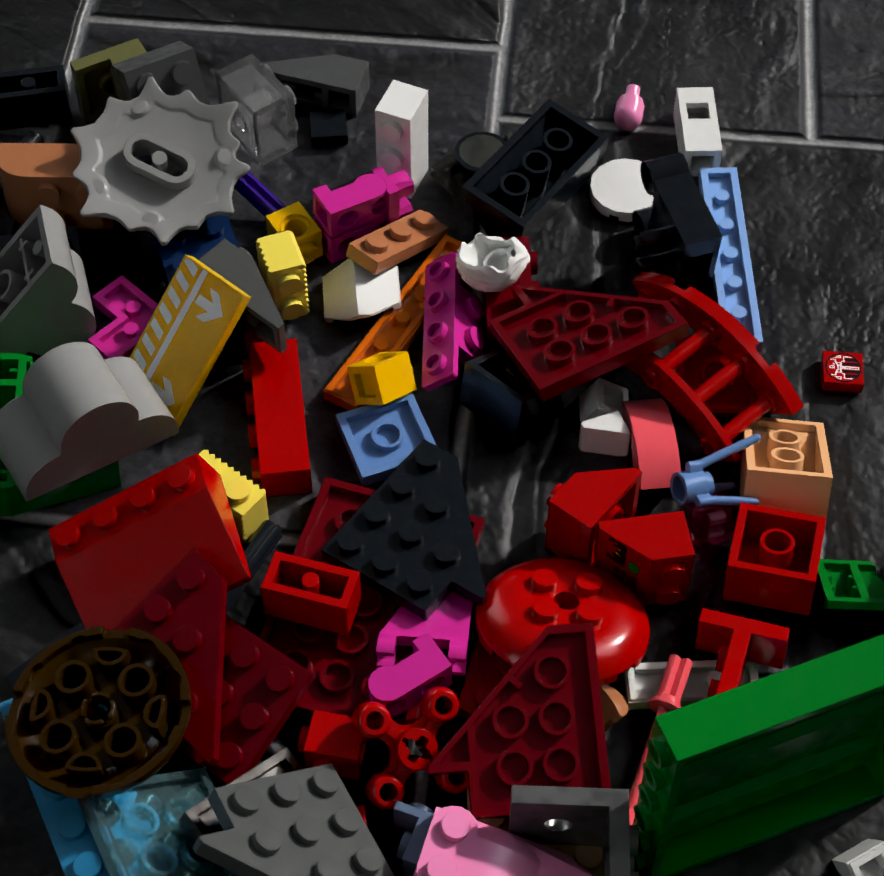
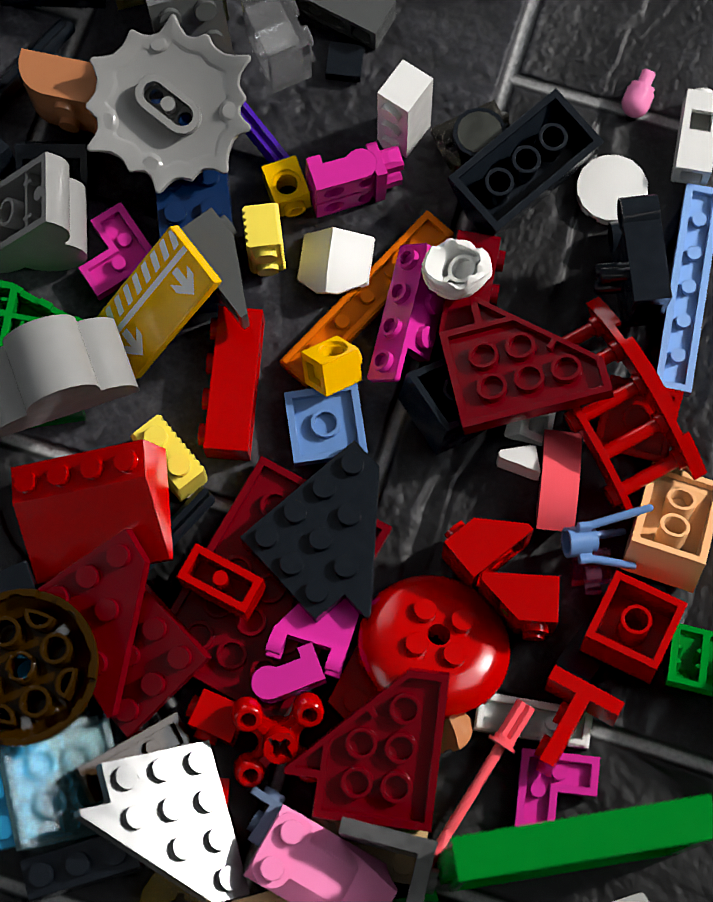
camera: 15 degrees right, 20 degrees up
nougat plate [346,209,449,275] -> none

